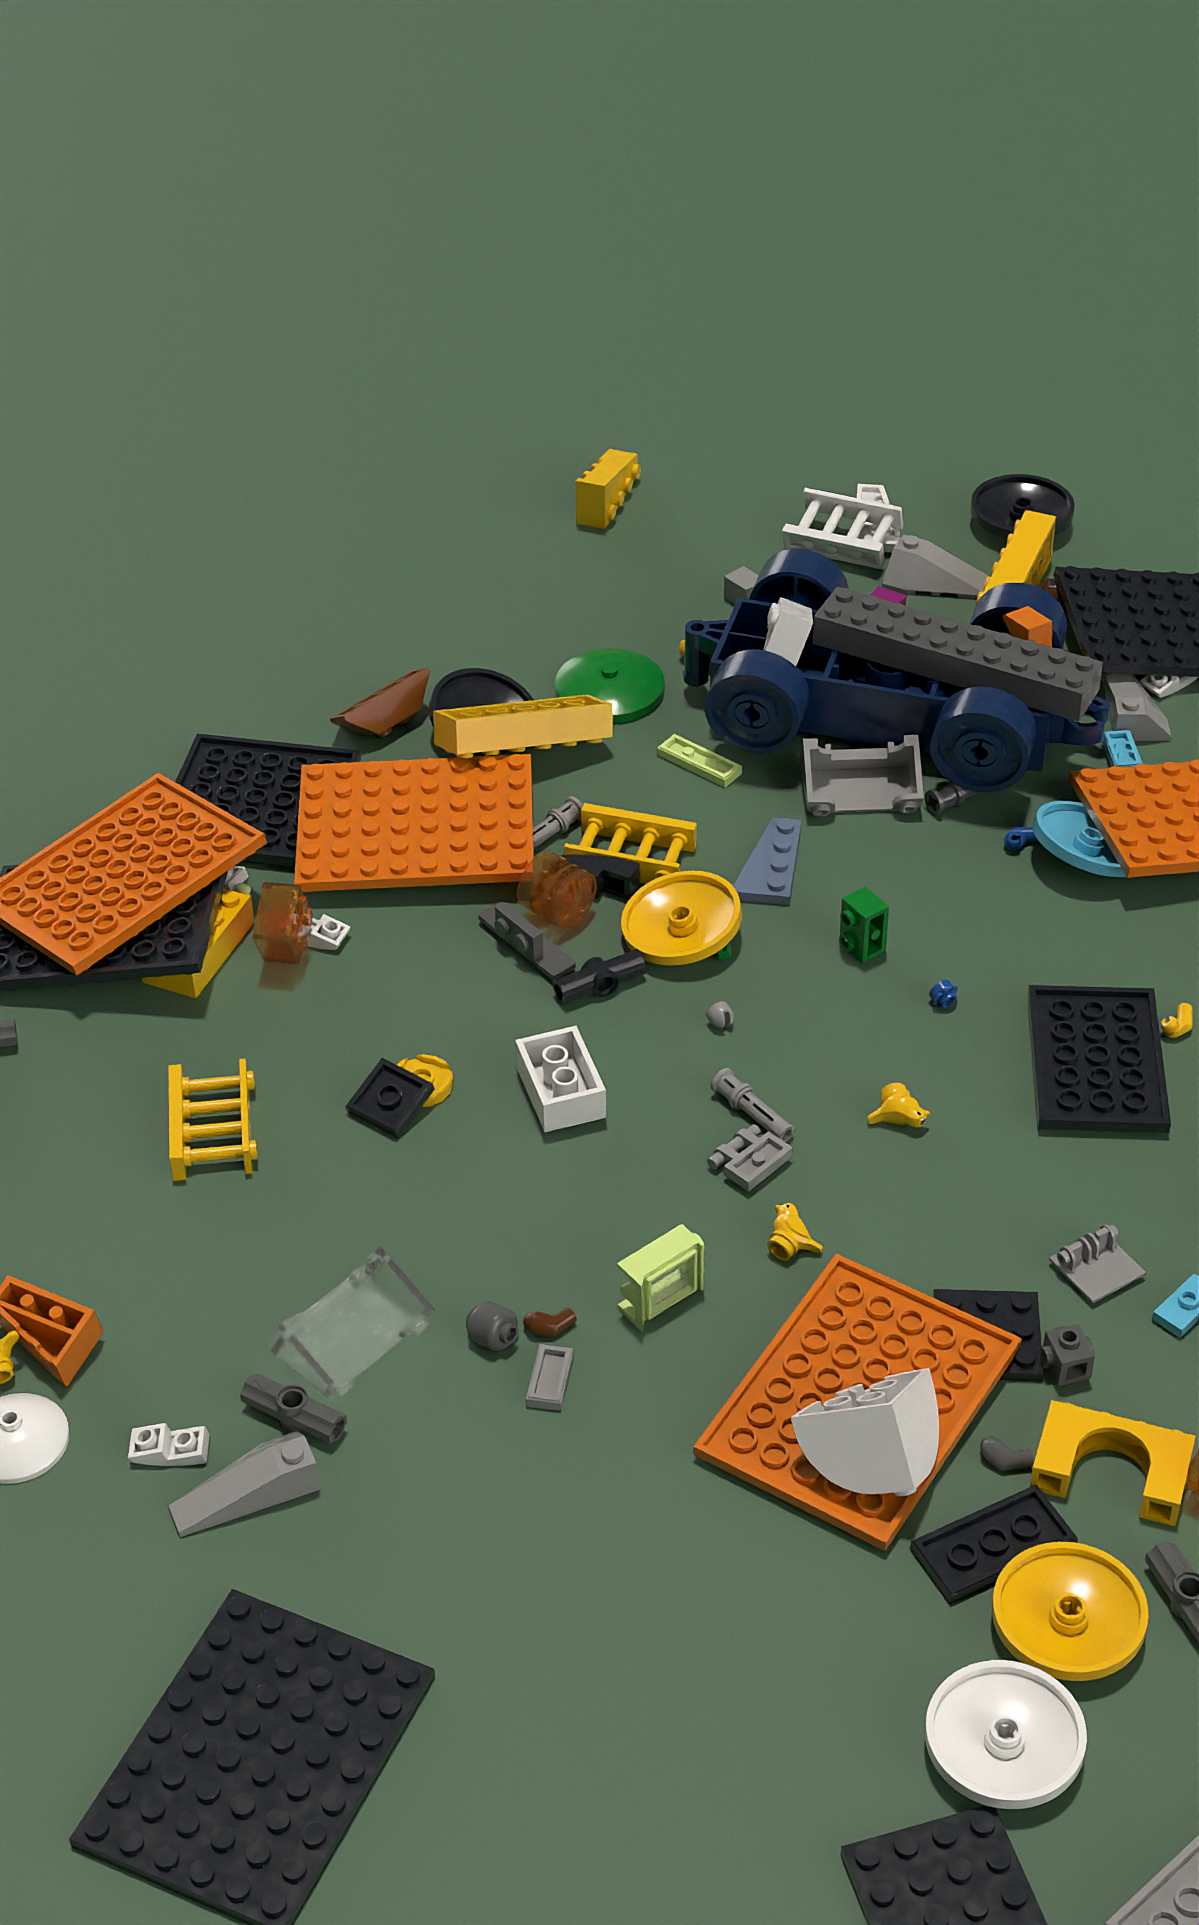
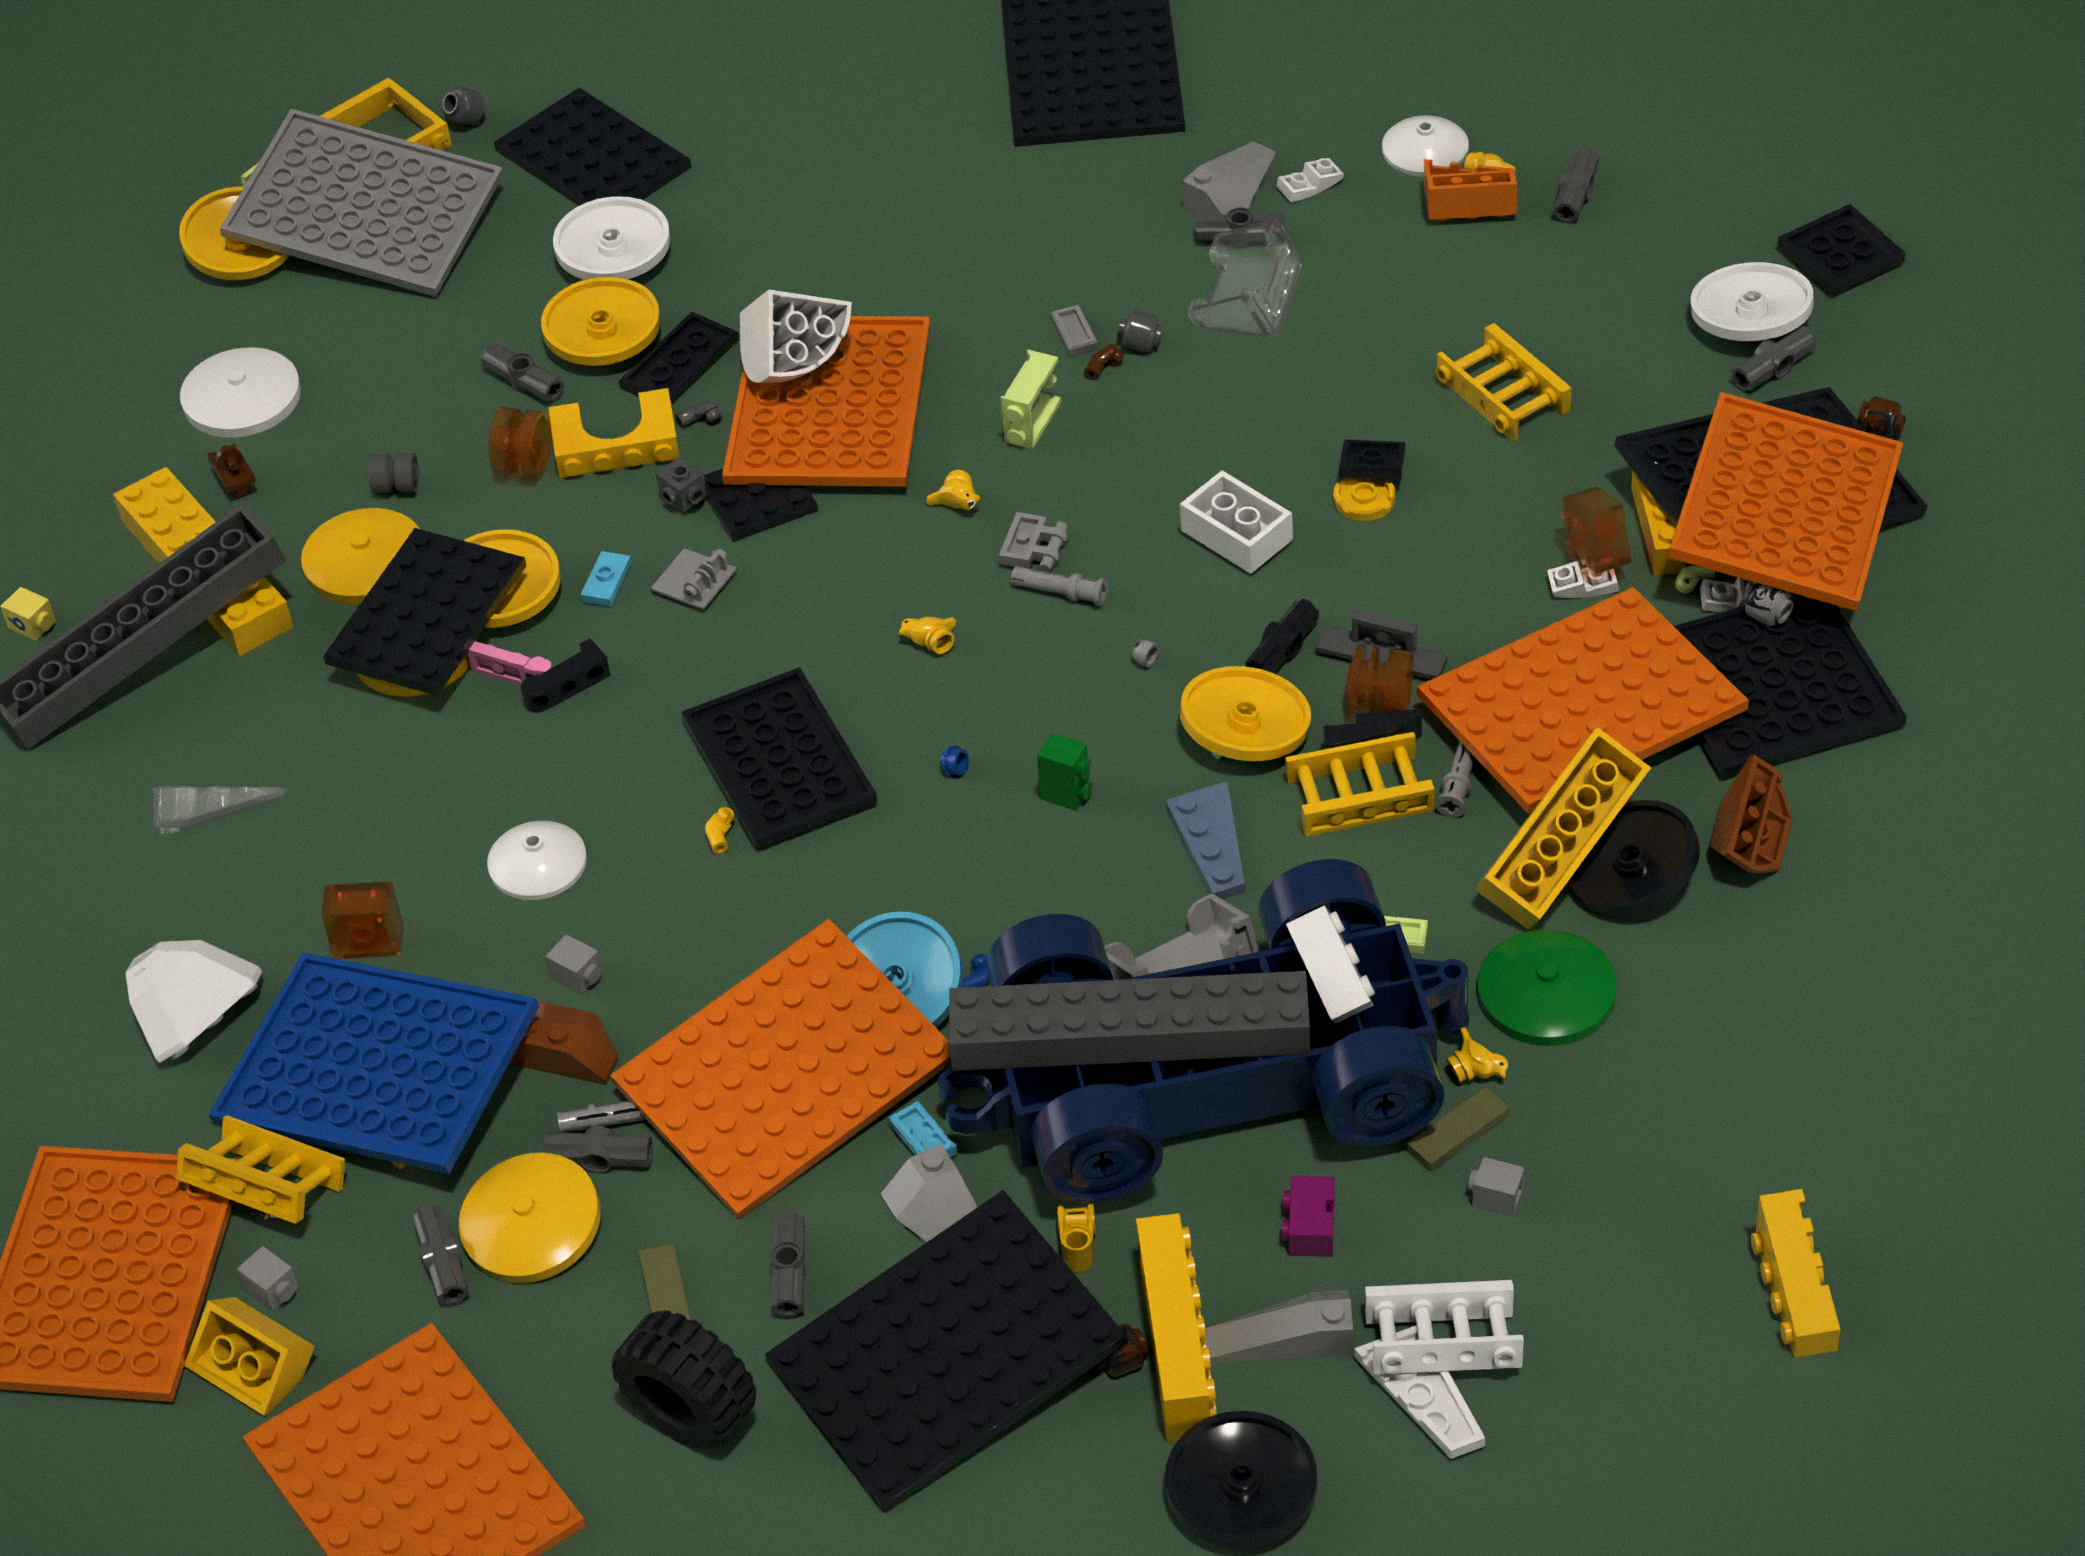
camera: 155 degrees right, 5 degrees up
orange slope [1002,606,1052,647] -> none

